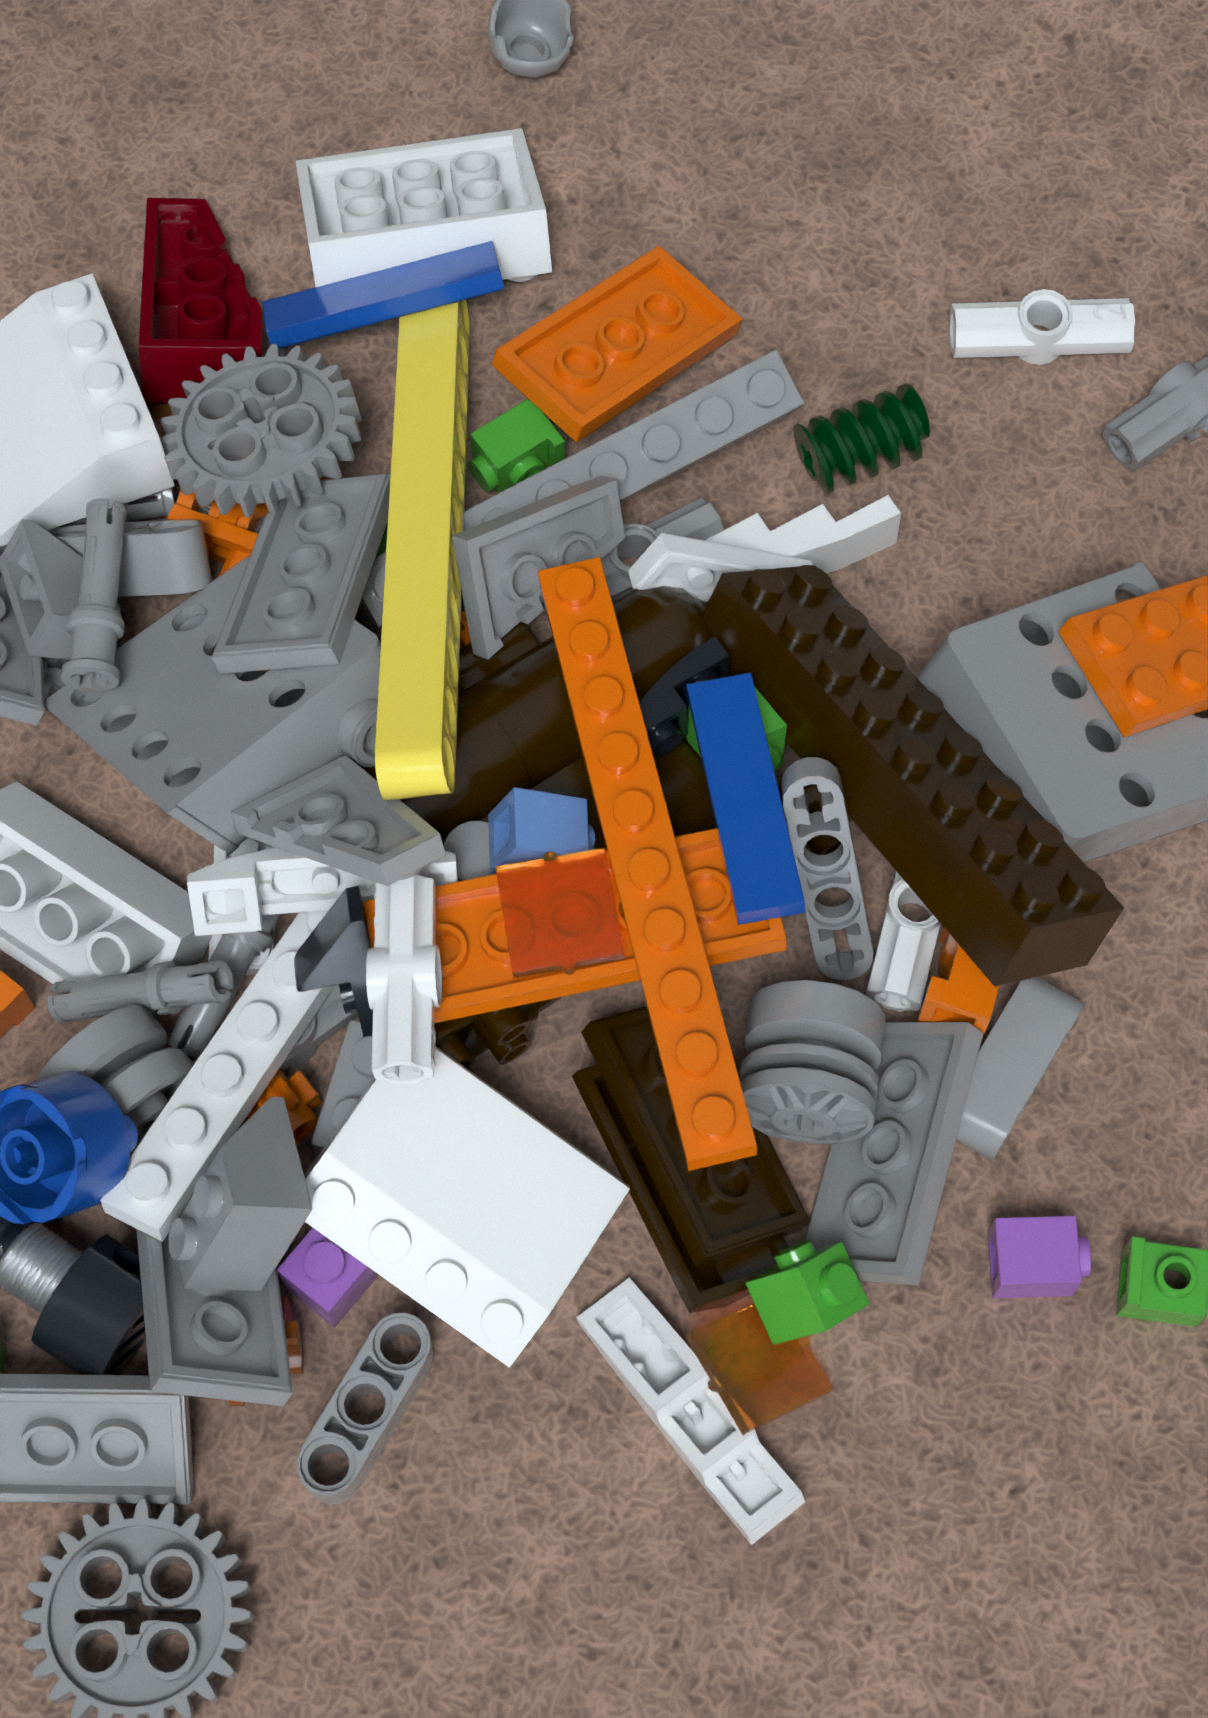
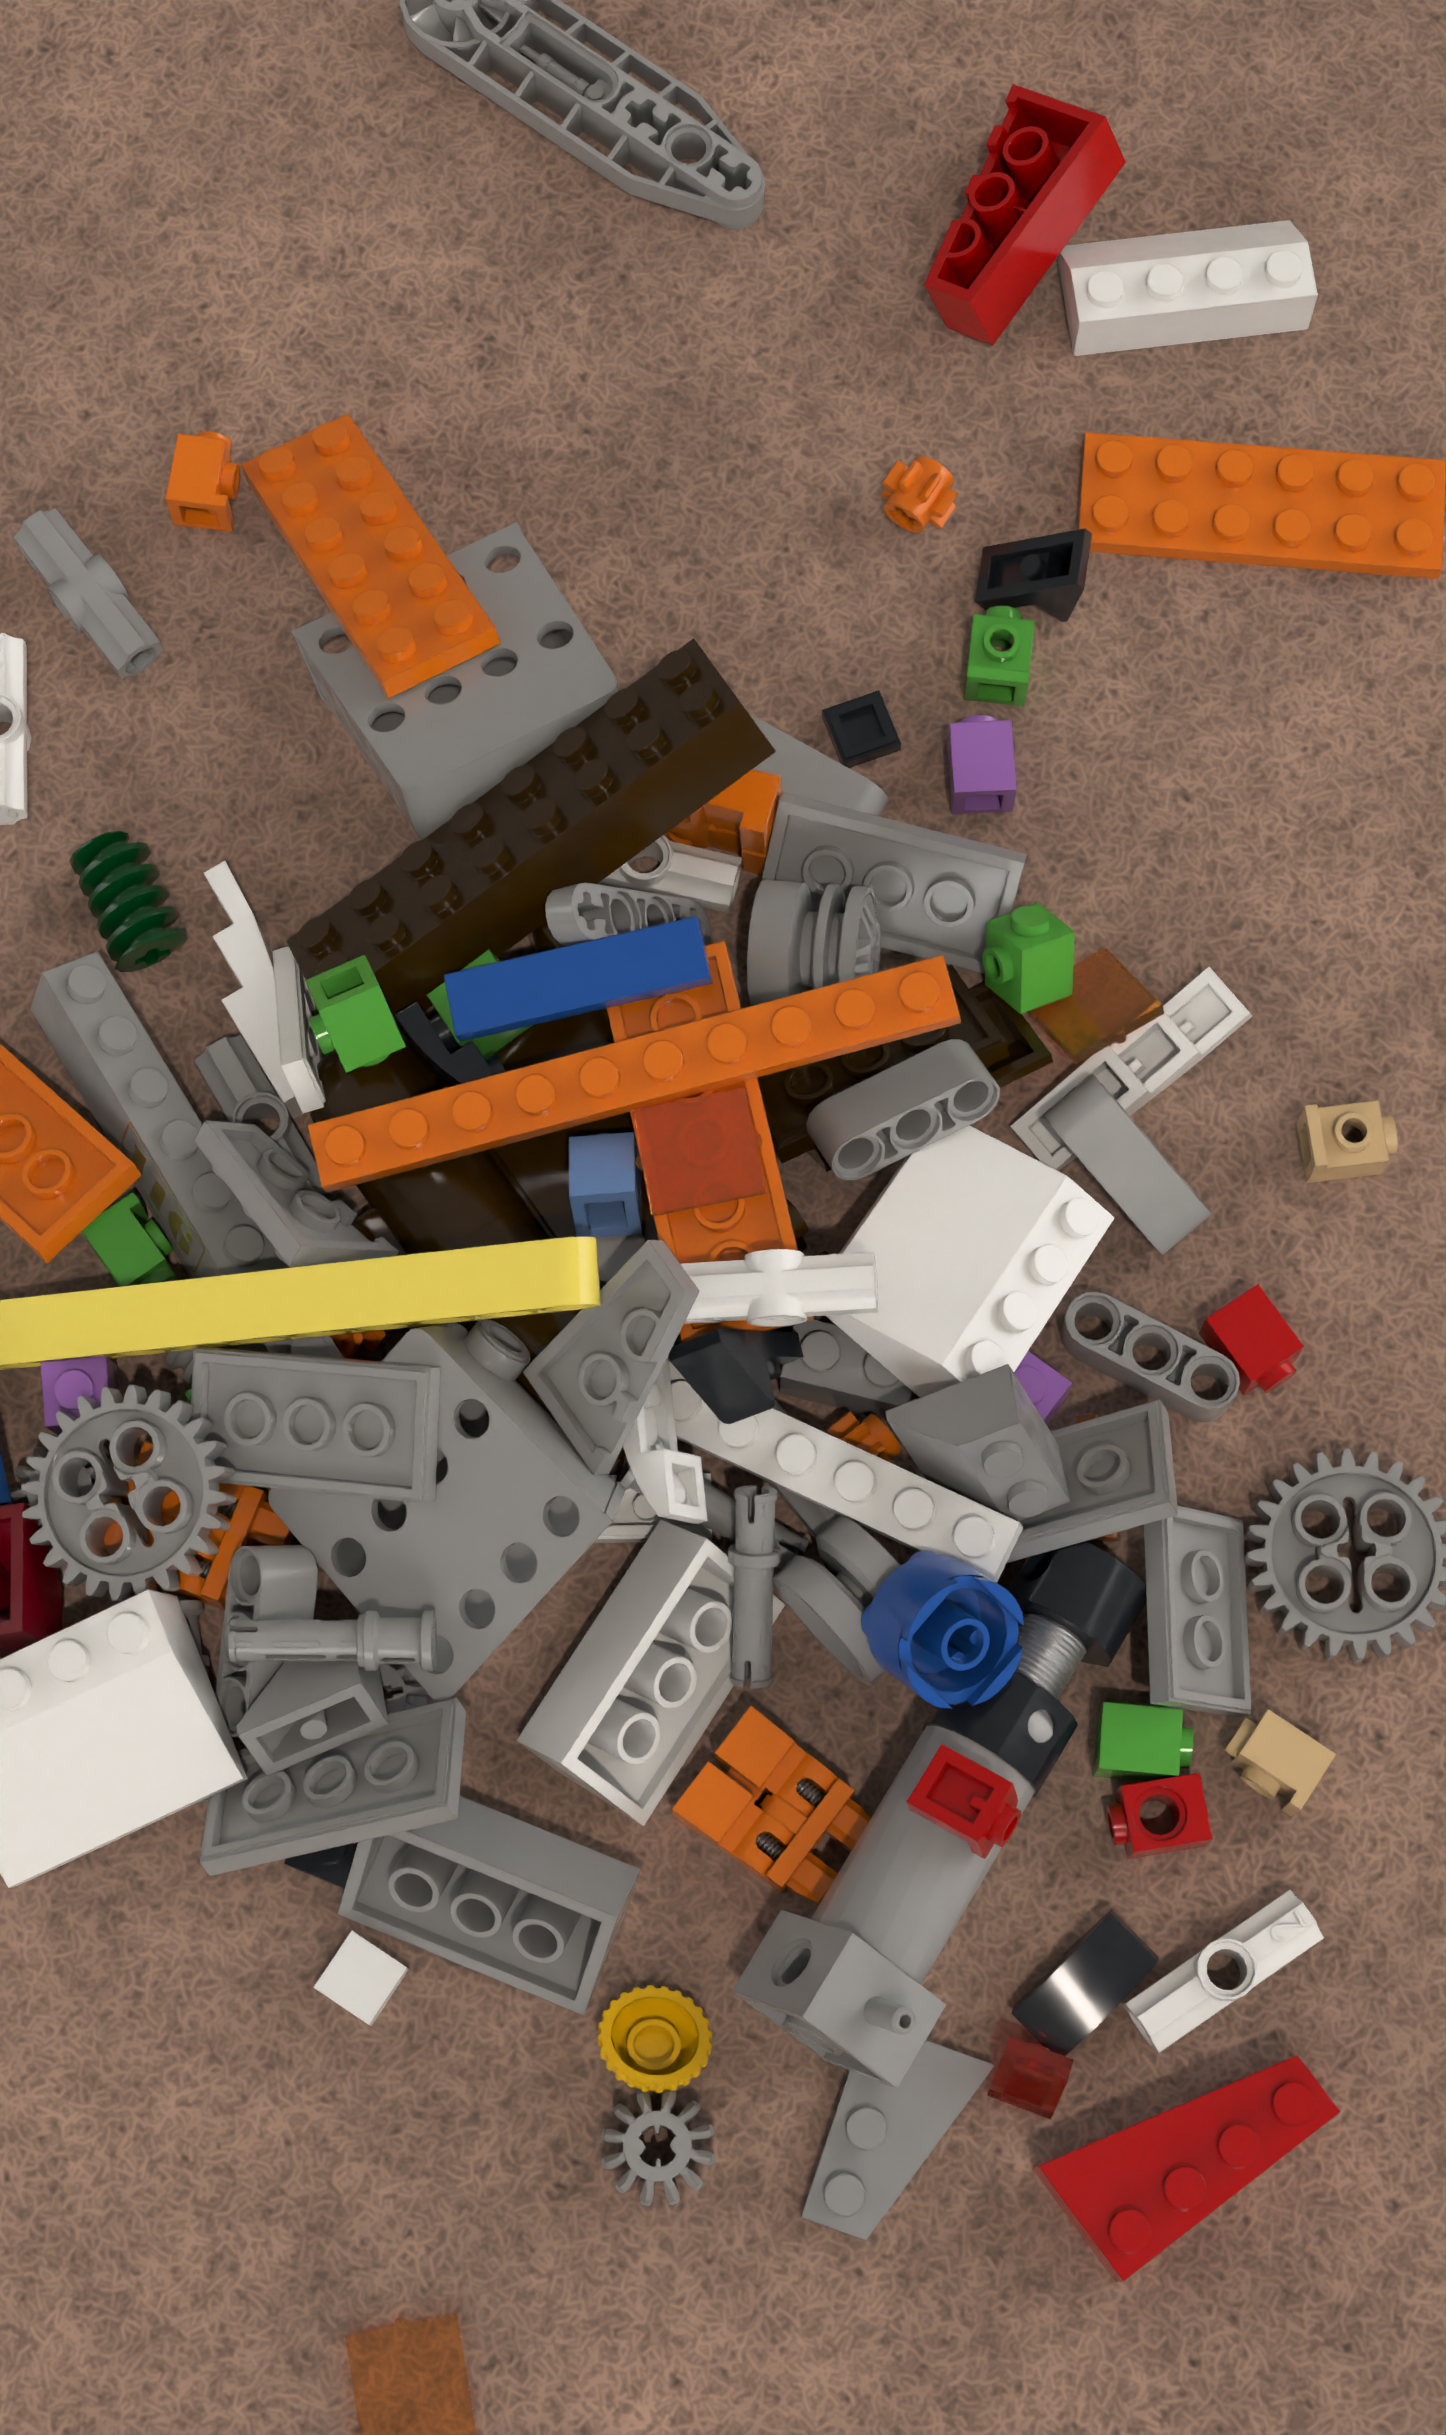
camera: 90 degrees left, 5 degrees up
none -> medium lavender brick [41,1356,120,1435]
none -> bright green brick [305,955,406,1073]
none -> light grey beam [806,1039,1000,1180]
none -> black tile [822,690,901,768]
none -> light grey beam [1044,1074,1212,1255]
none -> red brick [1199,1284,1304,1396]
none -> tan brick [1296,1100,1398,1183]

